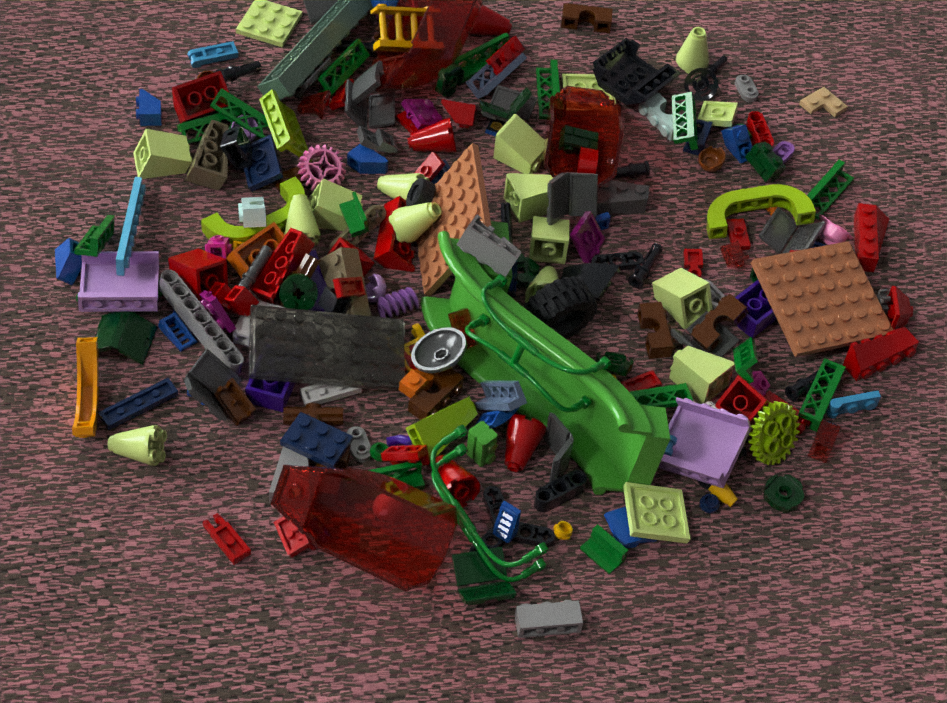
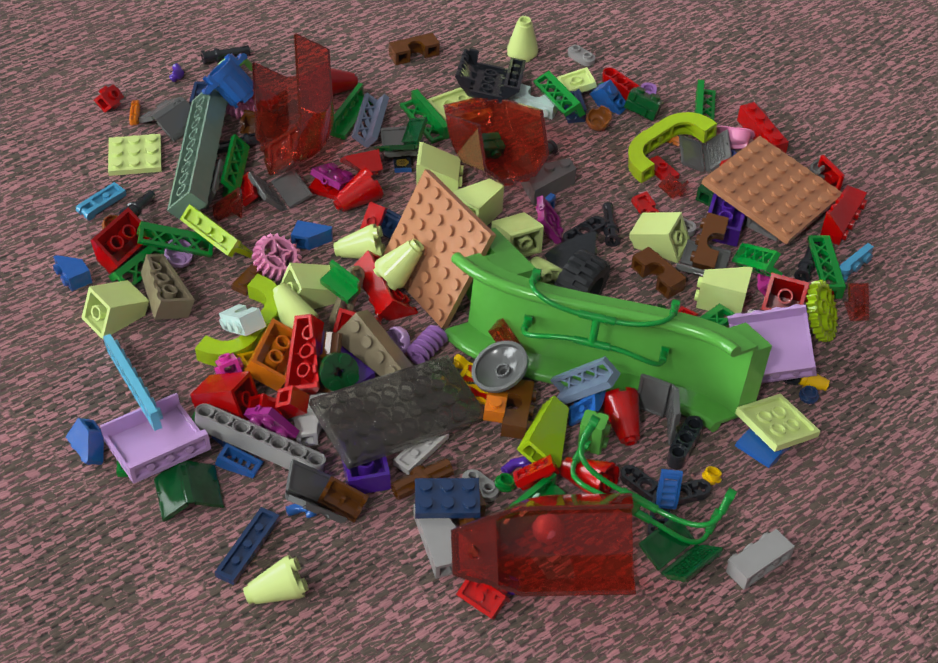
camera: 25 degrees left, 5 degrees down
light orange arch [72,337,99,438] -> none
green fence [75,215,115,257] -> none
red hinge [203,513,251,565] -> none
black torso [220,126,252,171] -> none
dark grey pin [238,245,273,290] -> none
dark blue plate [244,134,283,192] -> none
black brick [318,287,352,316] -> none
red plate [333,277,366,298] -> none
dark grey slope [352,60,384,104] -> none
dark grey slope [356,125,398,153] -> none
yellow fence [371,4,443,53] -> none
black tyre [406,178,435,206] -> none
dark green plate [435,63,465,98] -> none
light grey wedge [456,214,522,277] -> none
red plate [486,36,525,75] -> none
dark grey piece [547,172,598,225] -> none
red beam [577,147,599,174] -> none
green panel [580,524,628,574] -> none
black dish [684,55,727,101] -> none
dark green plate [763,474,804,513] -> none
tan plate [799,87,848,117] -> none

